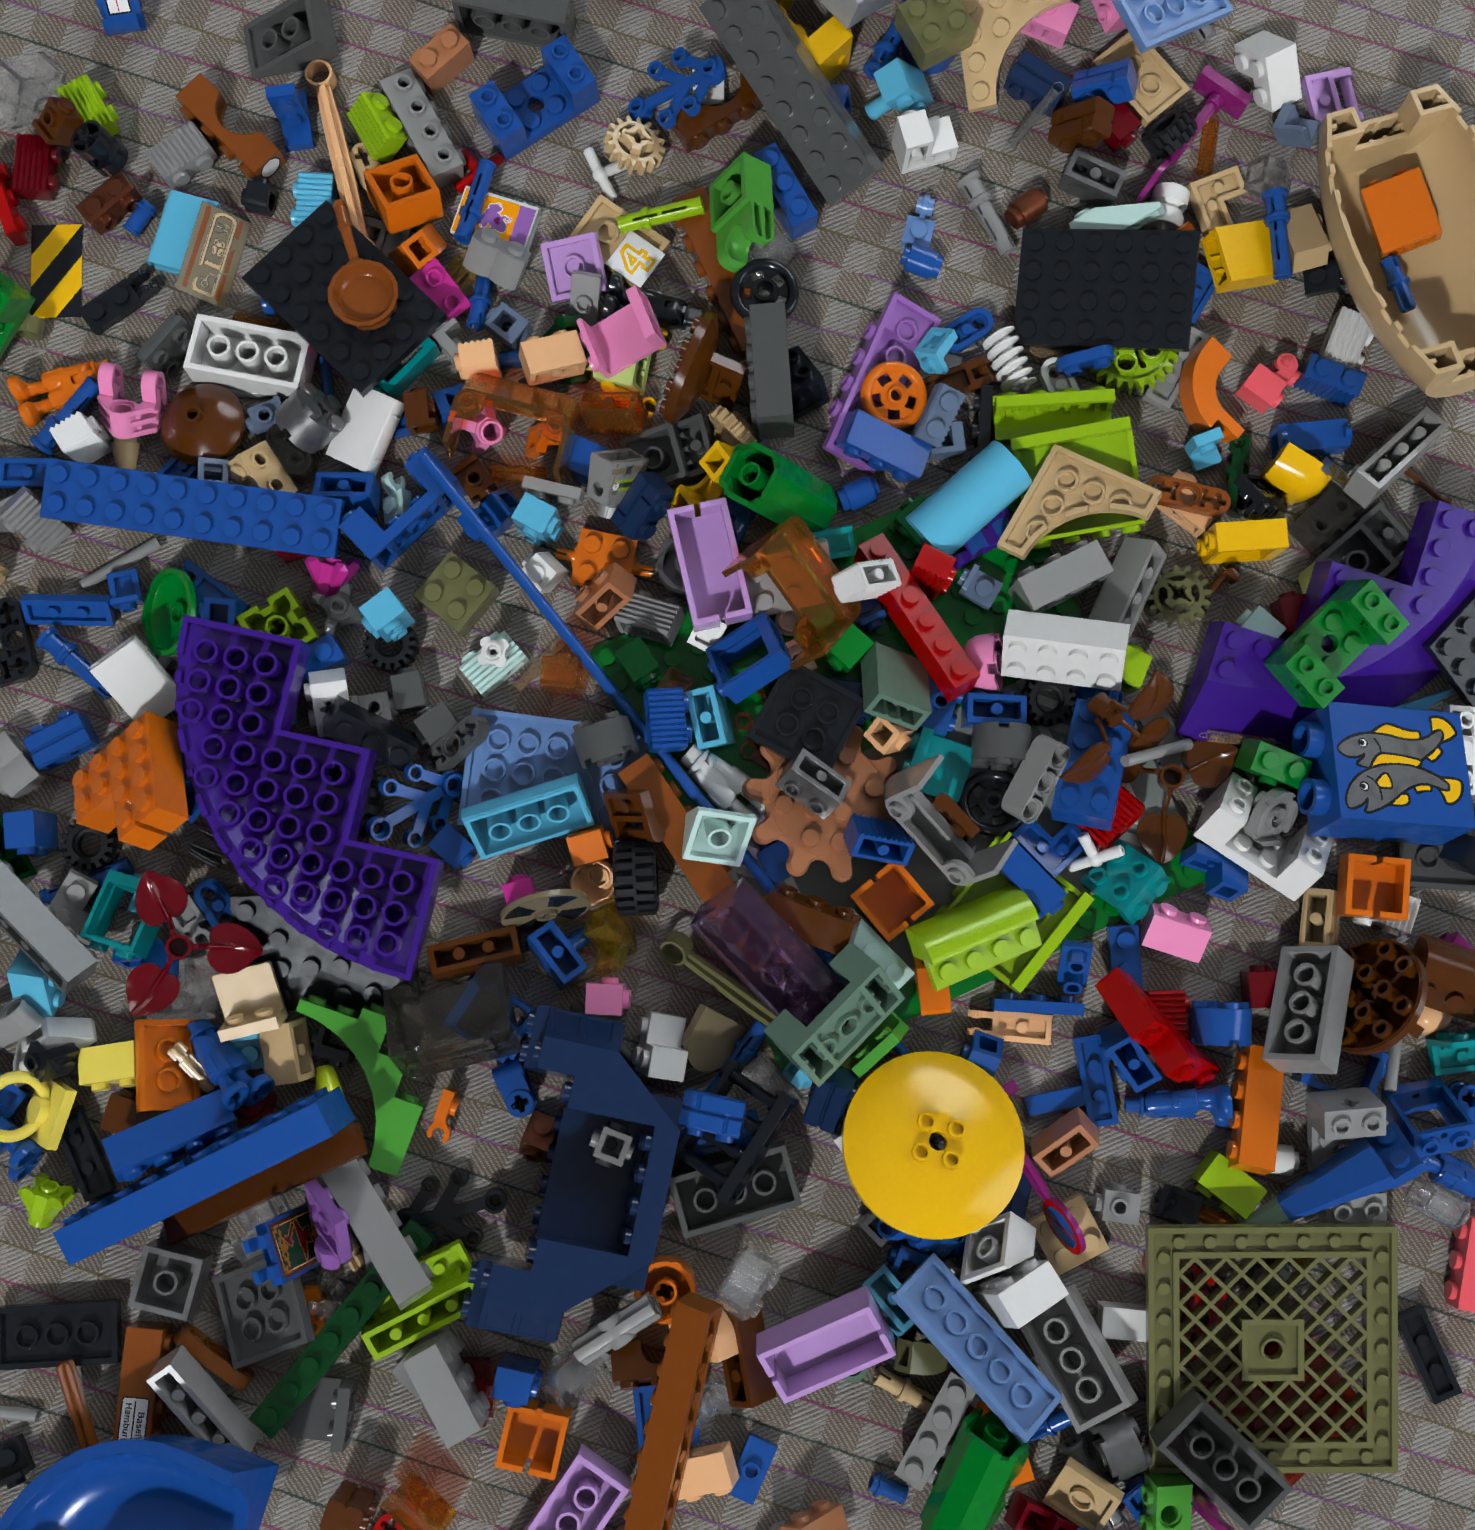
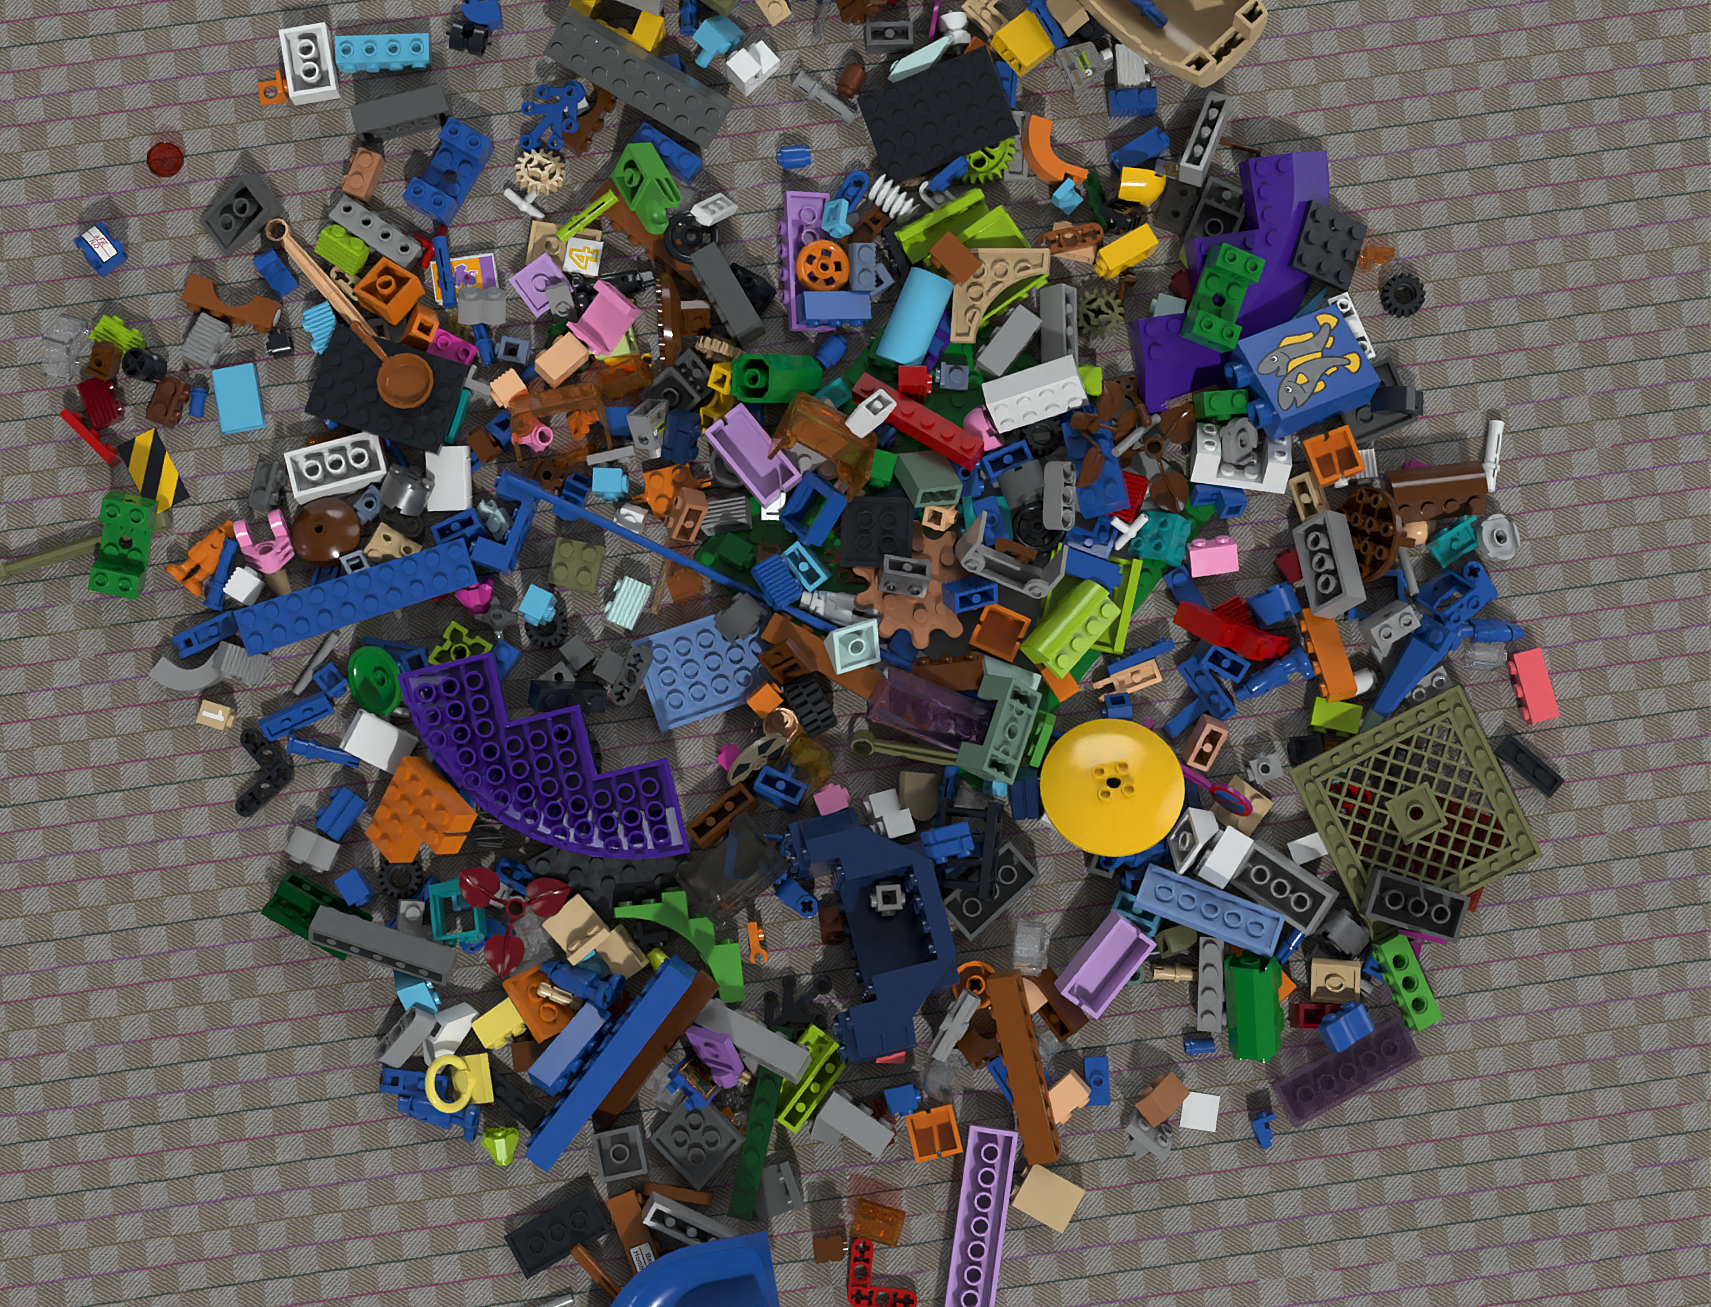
camera: 30 degrees left, 0 degrees up
black bracket [23,1040,80,1083] -> none
black hinge [78,267,161,335] -> none
sticker [175,201,251,309] -> none
white brick [304,668,350,738] -> none
blue plant [365,763,463,848] -> none
blue brick [428,823,477,870] -> none
medium azure brick [461,773,595,860] -> none
white plate [477,637,509,668] -> none
medium blue plate [900,194,936,248] -> none
blue hips [1056,939,1093,994] -> none
coral brick [1235,353,1302,414] -> none
none -> white plate [690,193,738,226]
none -> dark orange brick [927,231,982,287]
none -> blue plate [972,495,1009,547]
none -> light grey torso [1054,42,1114,97]
none -> reddish brown piece [1111,373,1152,426]

